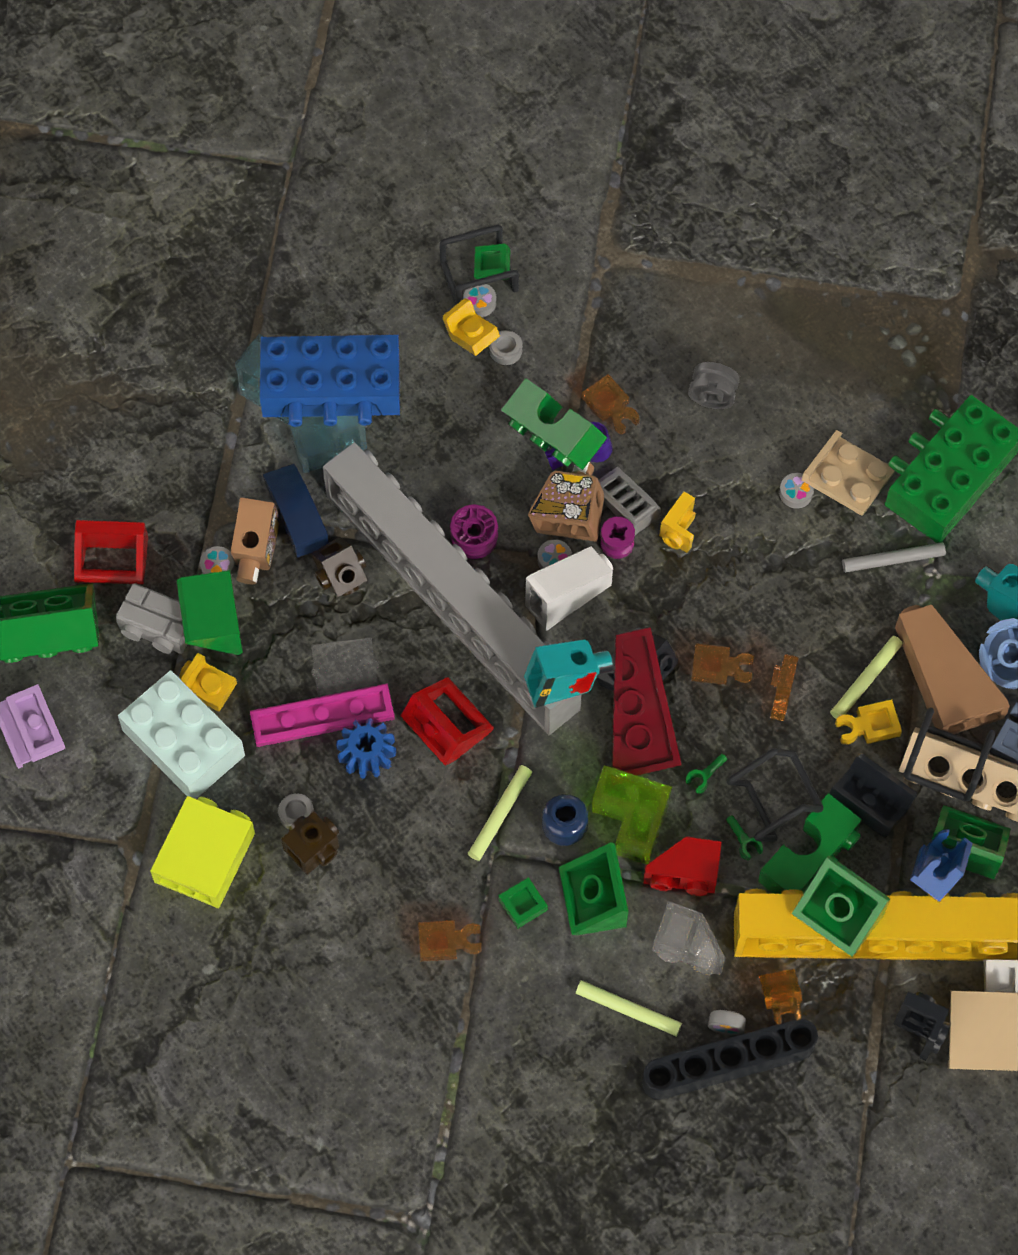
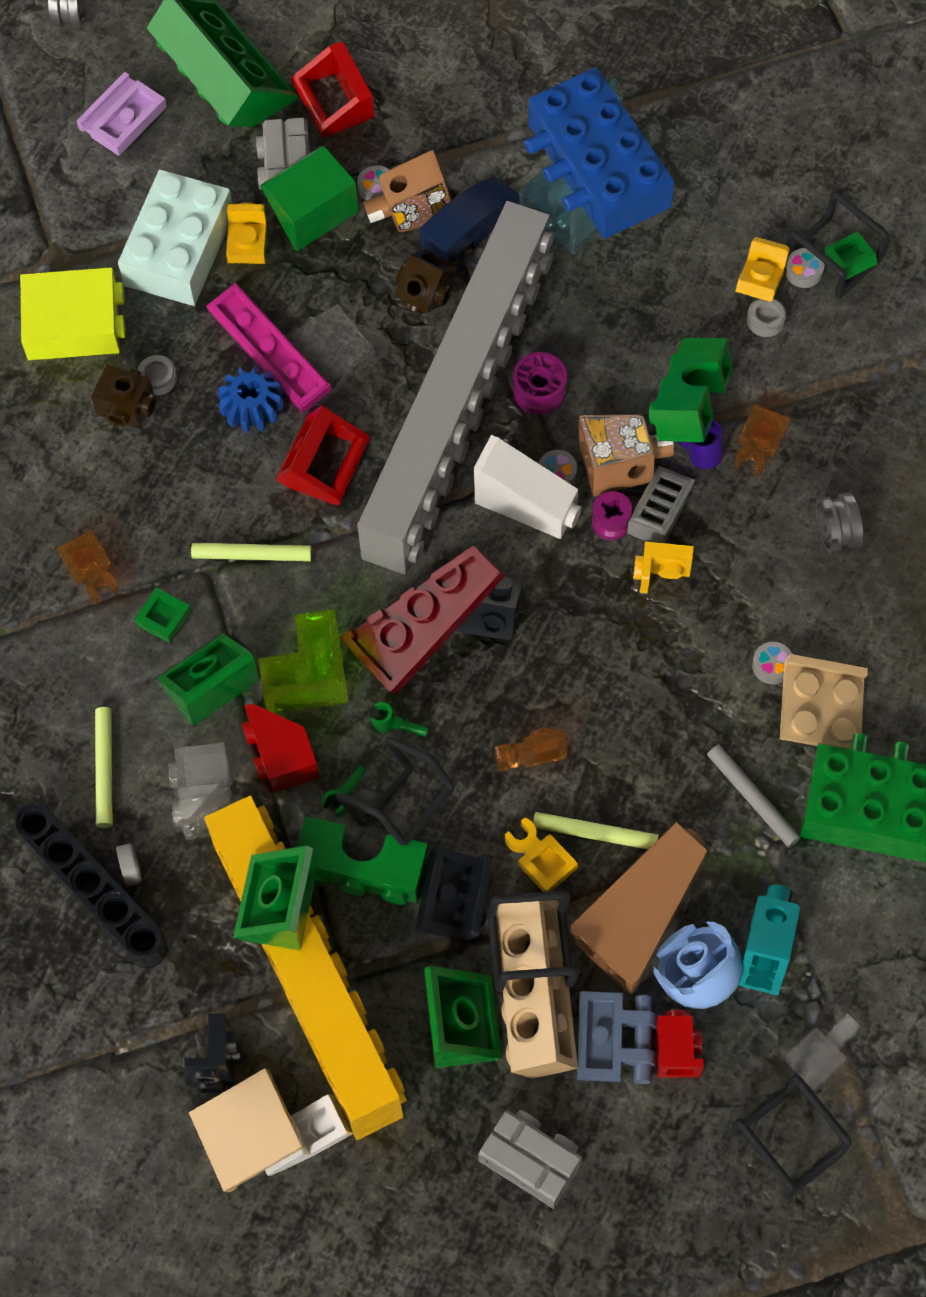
camera: 65 degrees right, 0 degrees up
teal torso [524,640,613,708] -> none
dark blue head [542,794,588,846] -> none
clear orange plate [691,644,754,685] -> none
clear orange plate [759,969,803,1024] -> none
blue hinge [910,829,973,902] -> none

